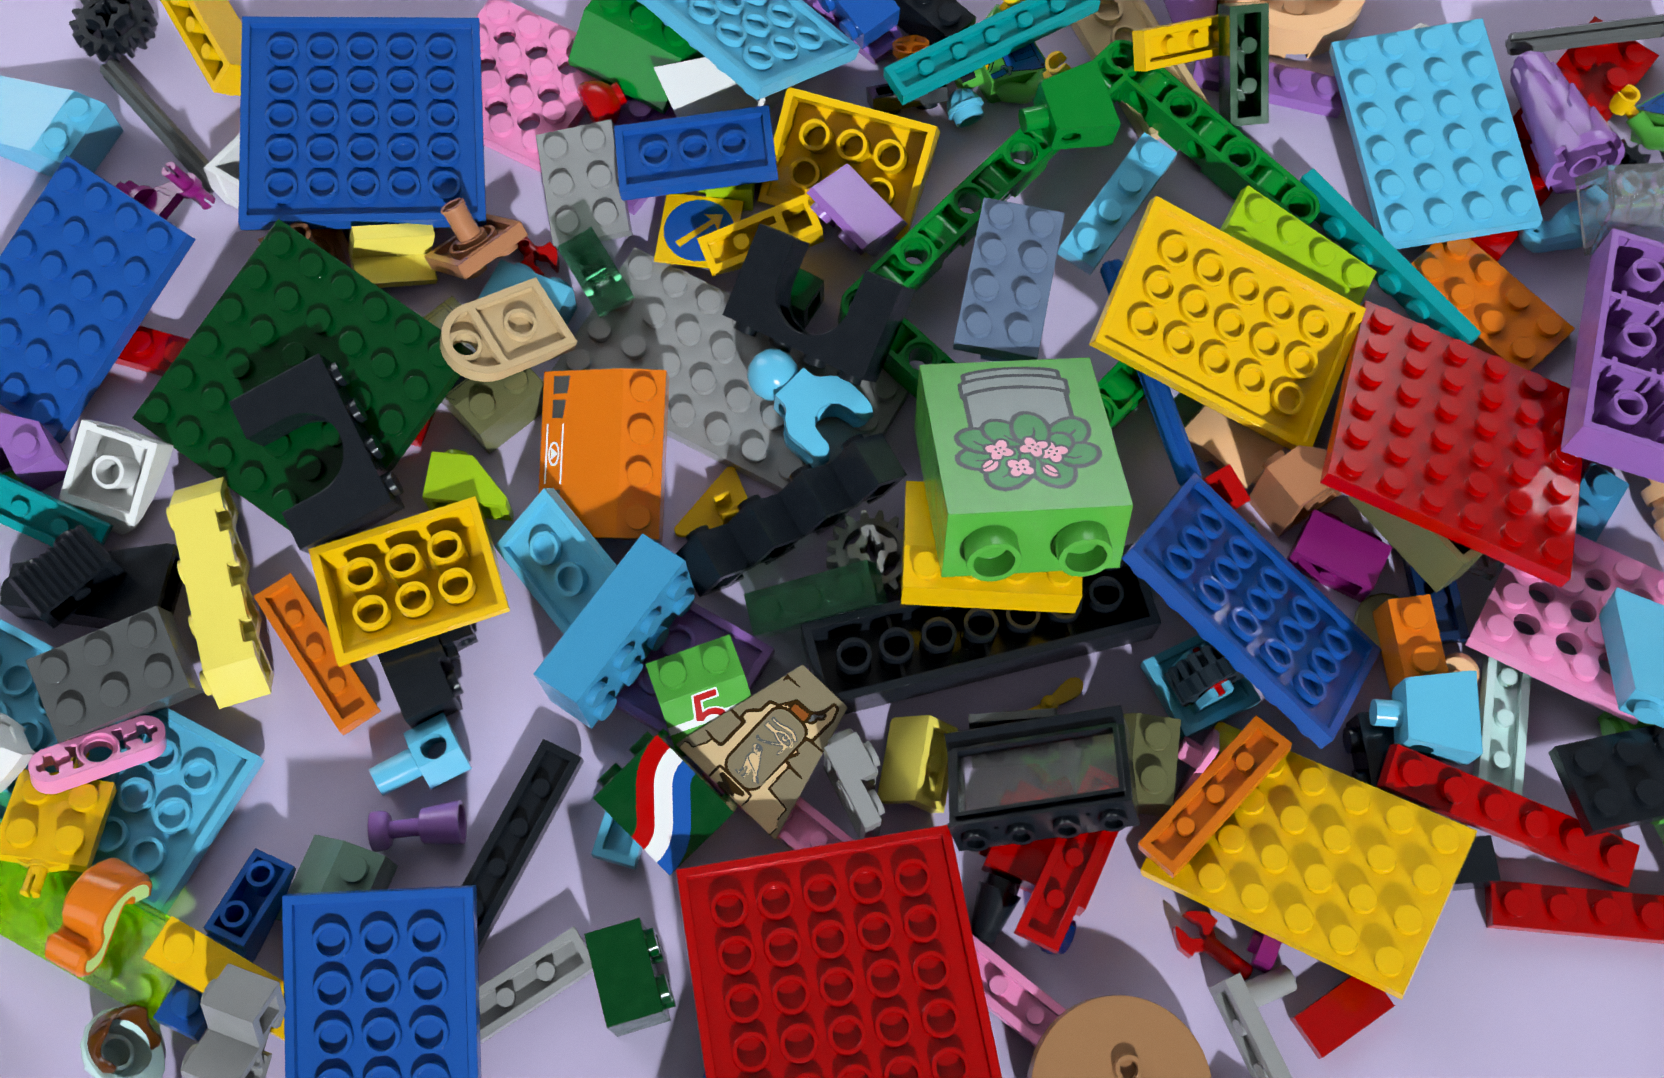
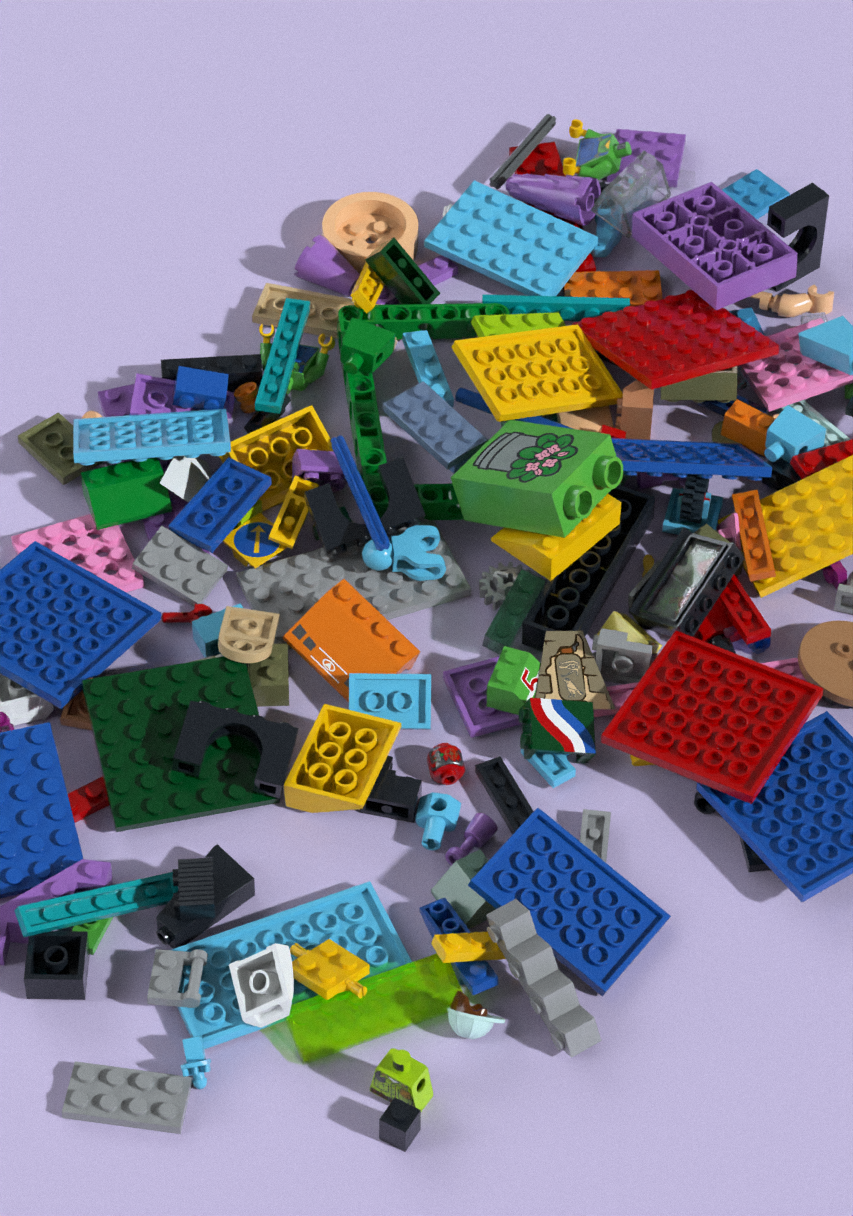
camera: 50 degrees left, 20 degrees down
dark grey brick [26,606,204,743] -> none
bright pink beam [28,715,167,794] -> none
orange animal [44,858,152,978] -> none
white slope [58,419,174,535] -> none
light yellow brick [166,477,274,709] -> none
orange plate [253,573,381,736] -> none
light yellow panel [348,223,438,288] -> none
lime slope [422,449,514,521] -> none
nougat plate [424,198,528,280] -> none
dark azure brick [534,533,695,729] -> none
clear green arch [557,227,635,318] -> none
red brick [577,80,627,125] -> none
dark green brick [584,917,676,1037] -> none
yellow piece [674,466,747,538] -> none
black brick [676,433,907,597] -> none
medium azure plate [947,88,984,128] -> none
red bar [1172,911,1253,981] -> none
magenta brick [1287,509,1393,603] -> none
none -> blue axle [331,435,390,551]
none -> red head [427,743,465,785]

